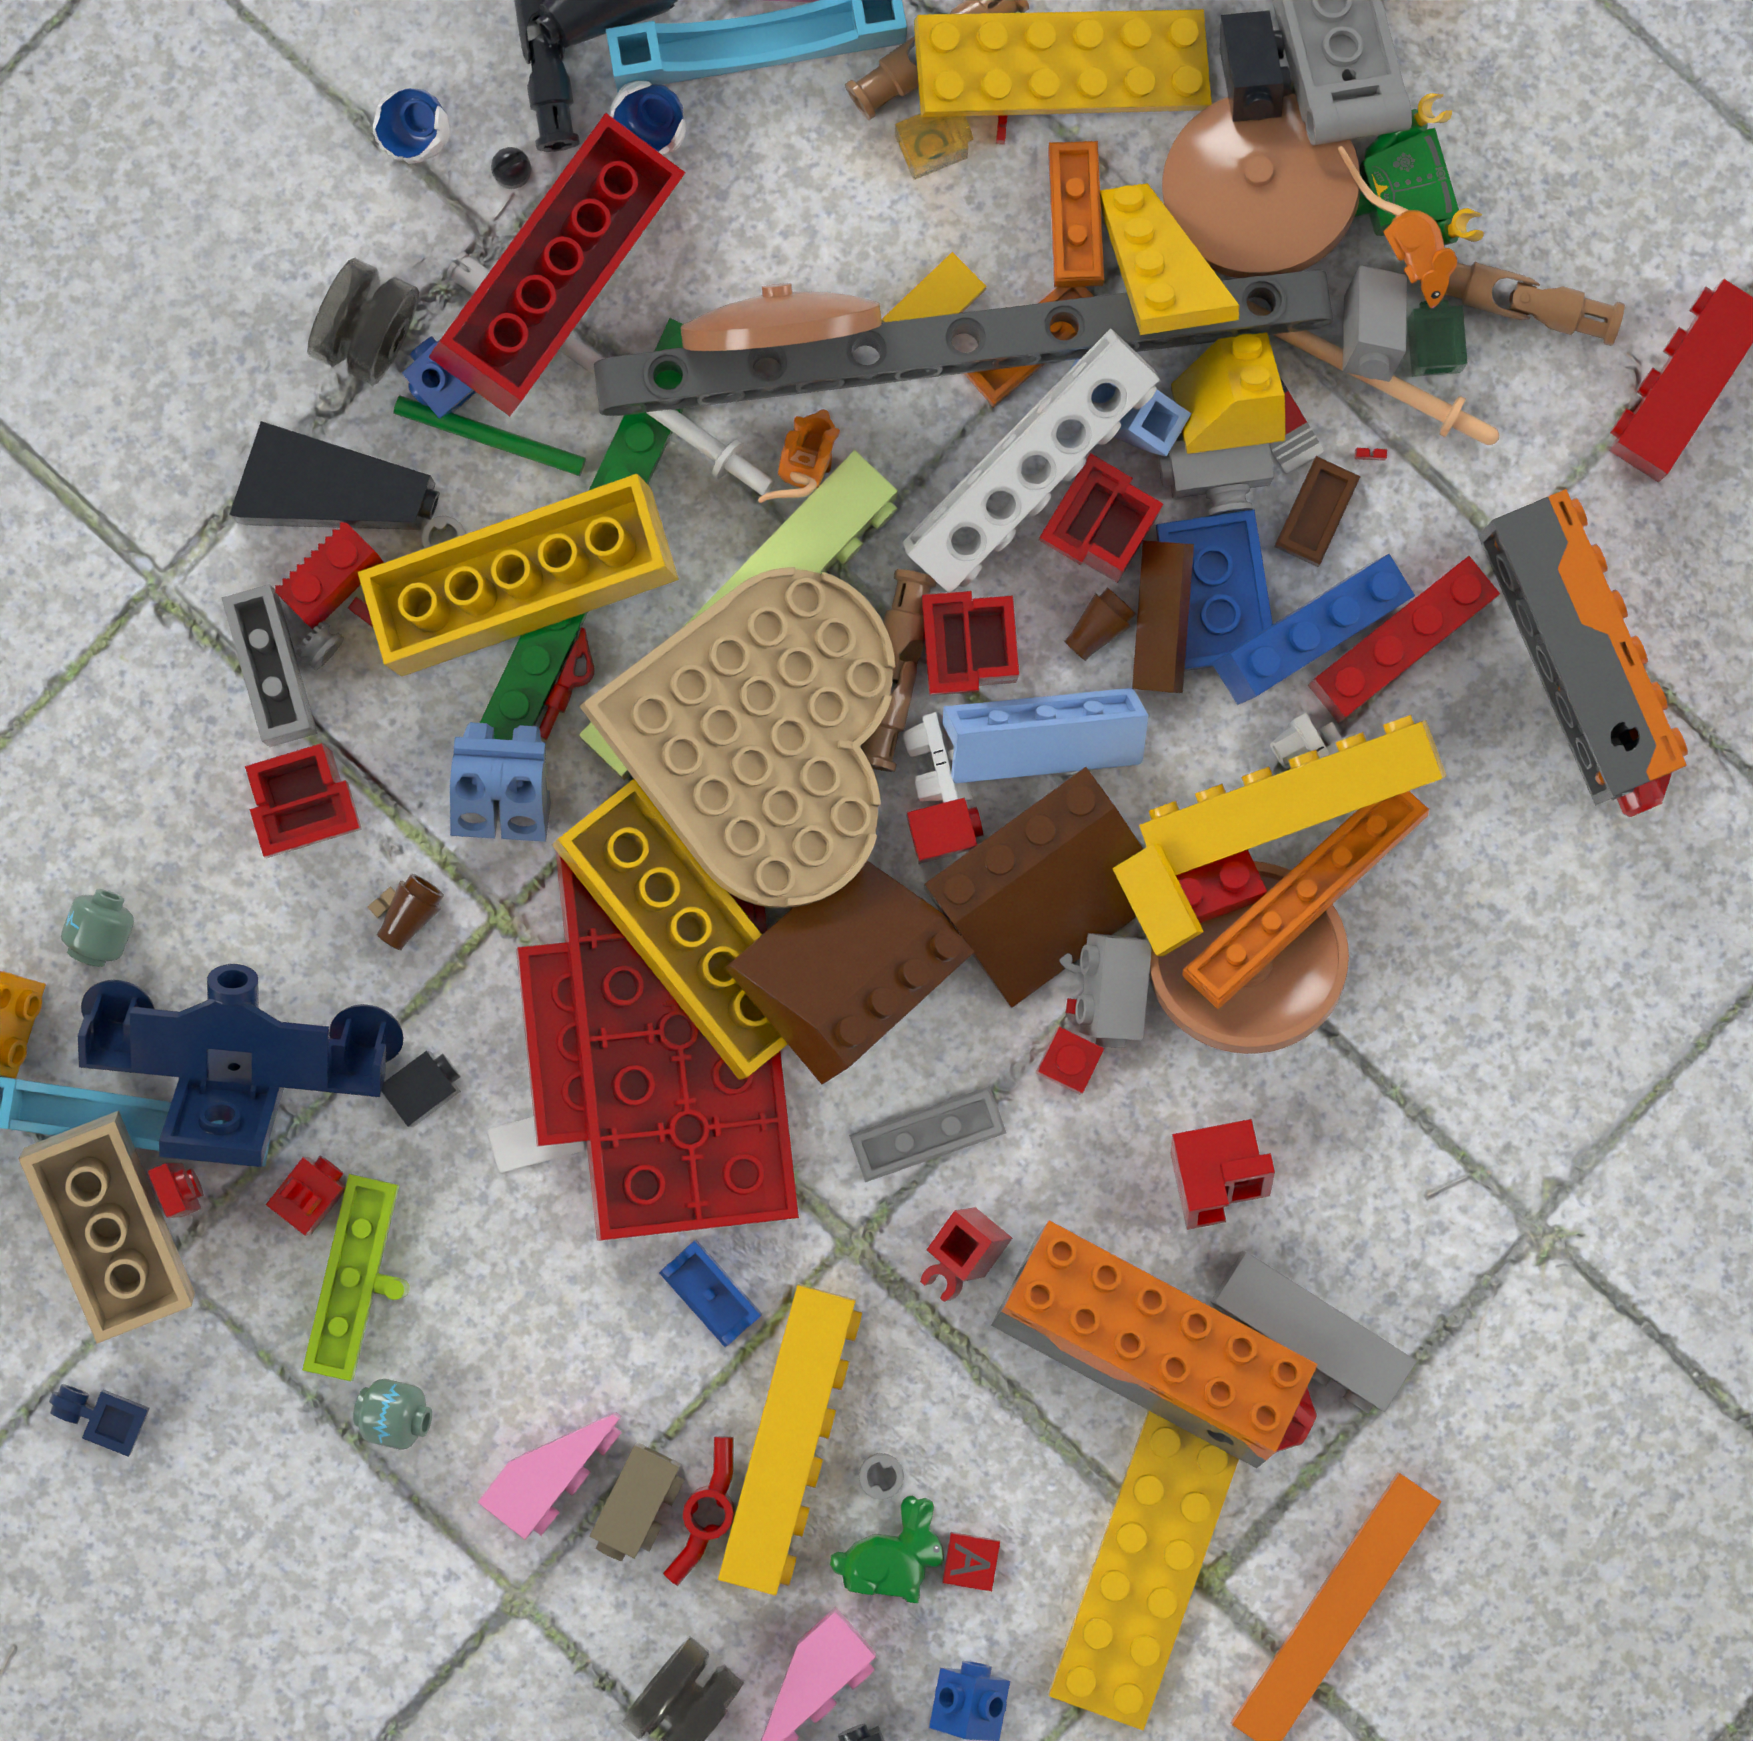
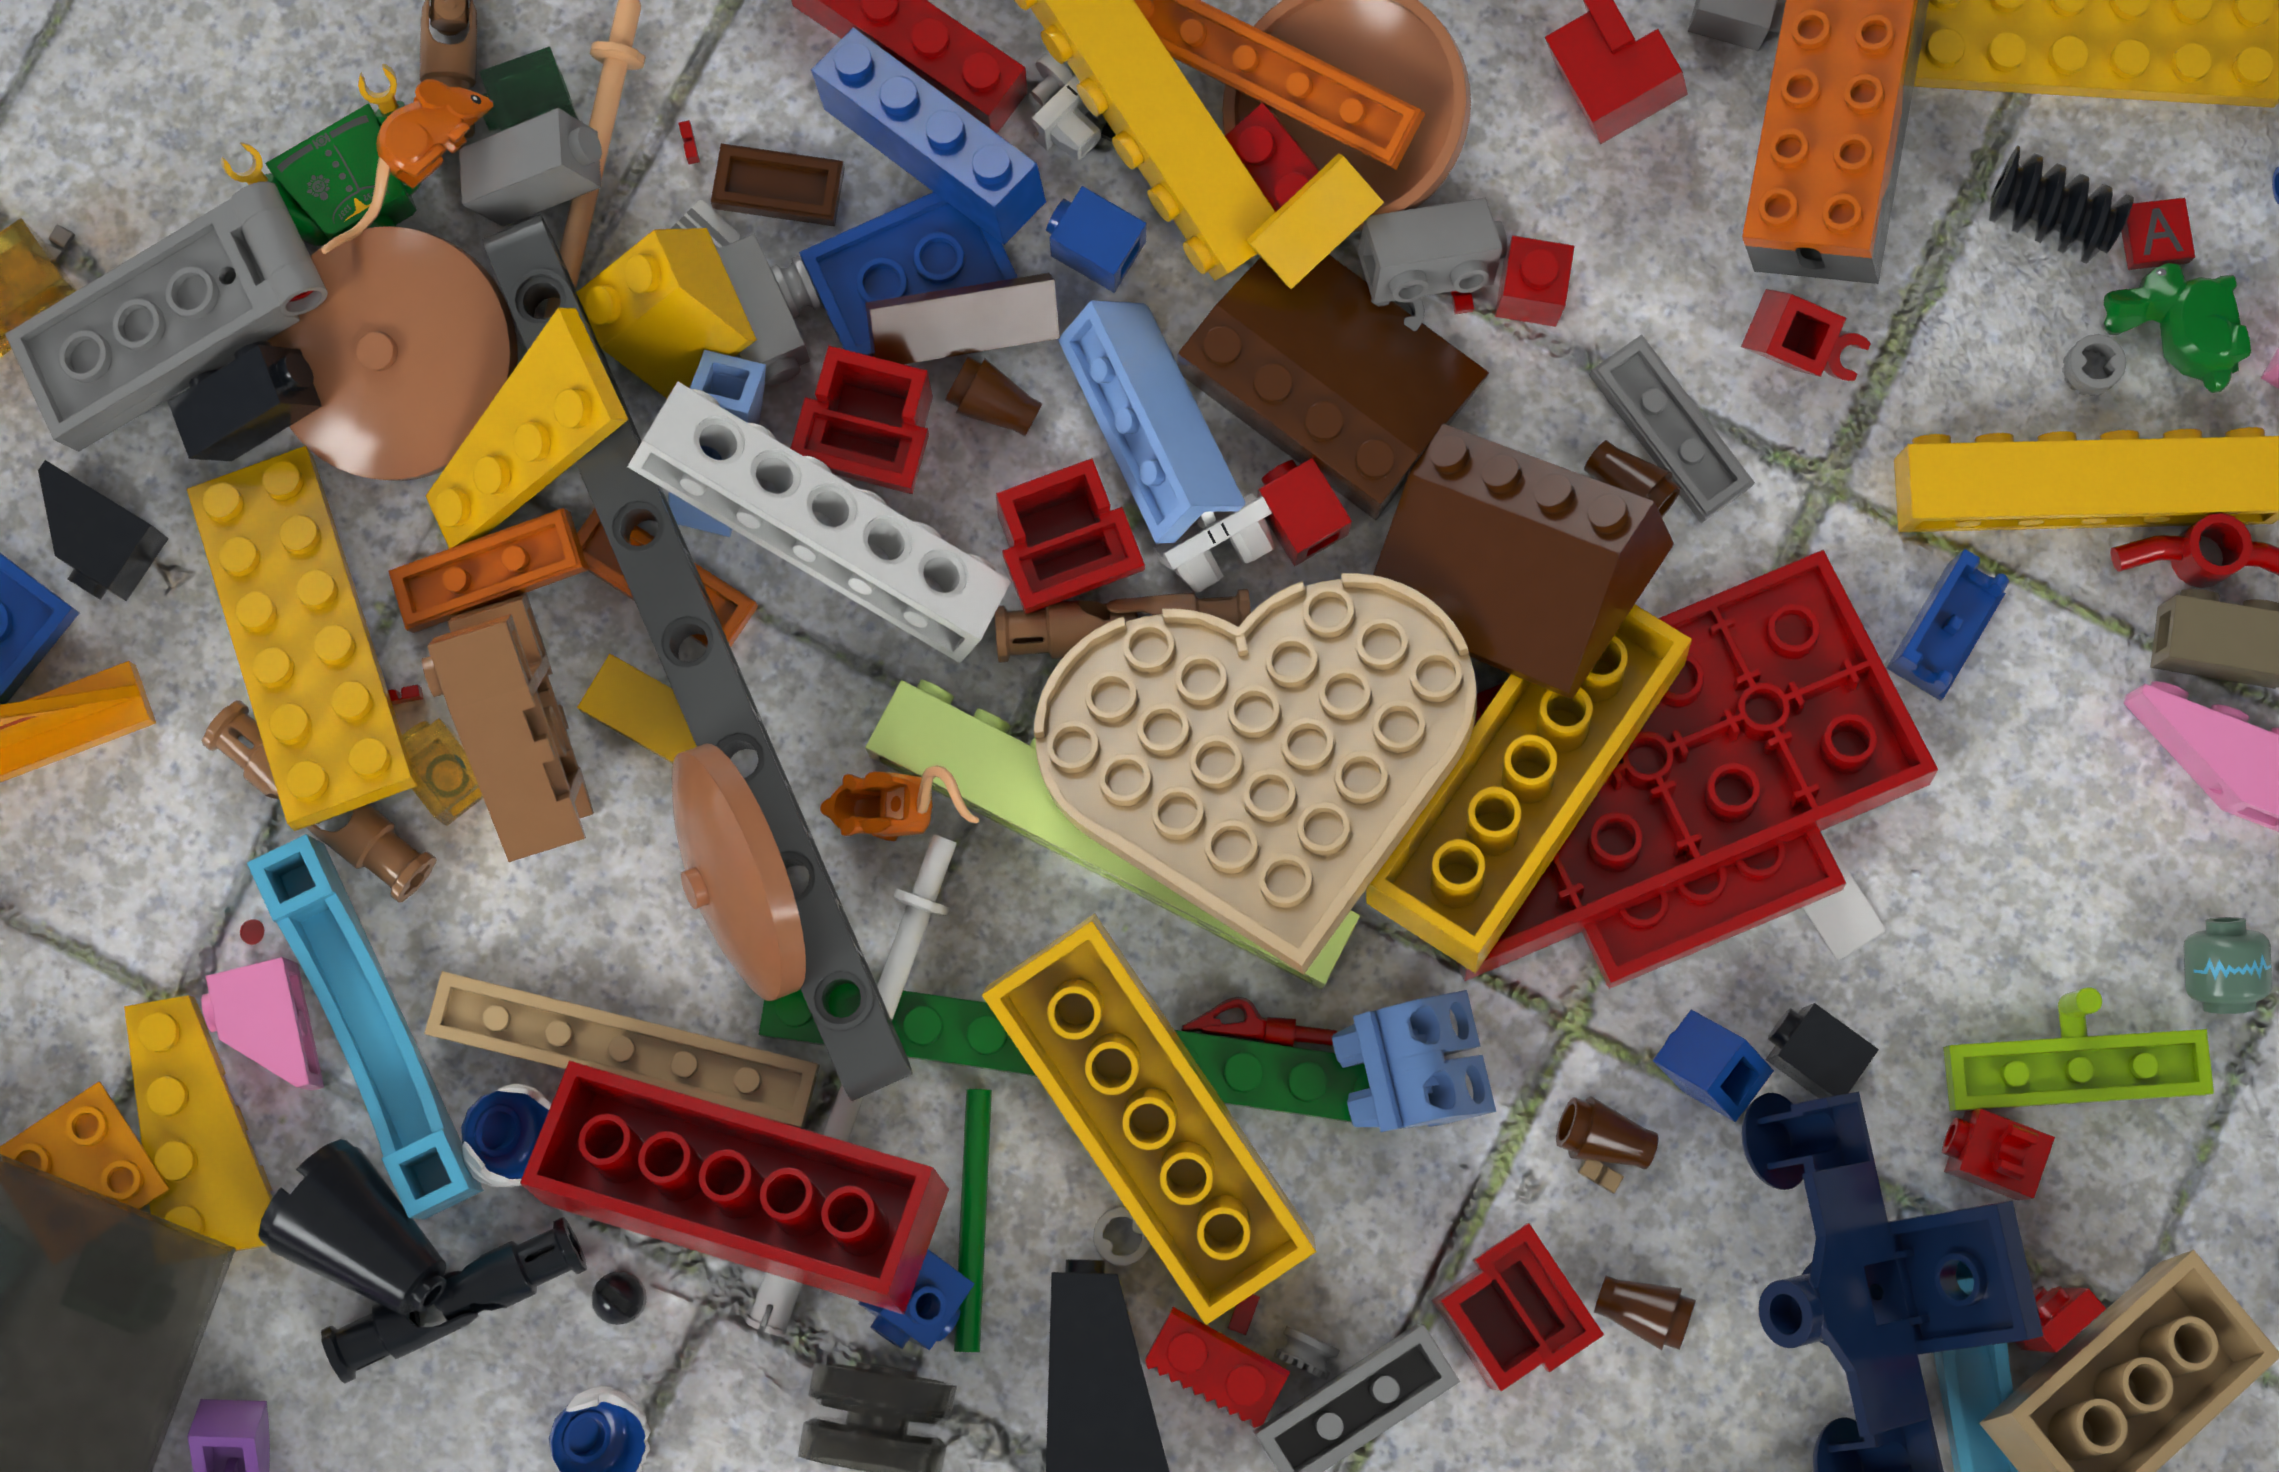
camera: 105 degrees left, 5 degrees down
none -> medium nougat wedge [421,593,594,862]
none -> tan plate [424,971,820,1128]
none -> blue brick [1046,186,1147,293]
none -> reddish brown cone [1584,440,1681,518]
none -> reddish brown cone [1594,1275,1696,1351]
none -> blue brick [1652,1009,1774,1122]
none -> black piece [1989,146,2134,264]

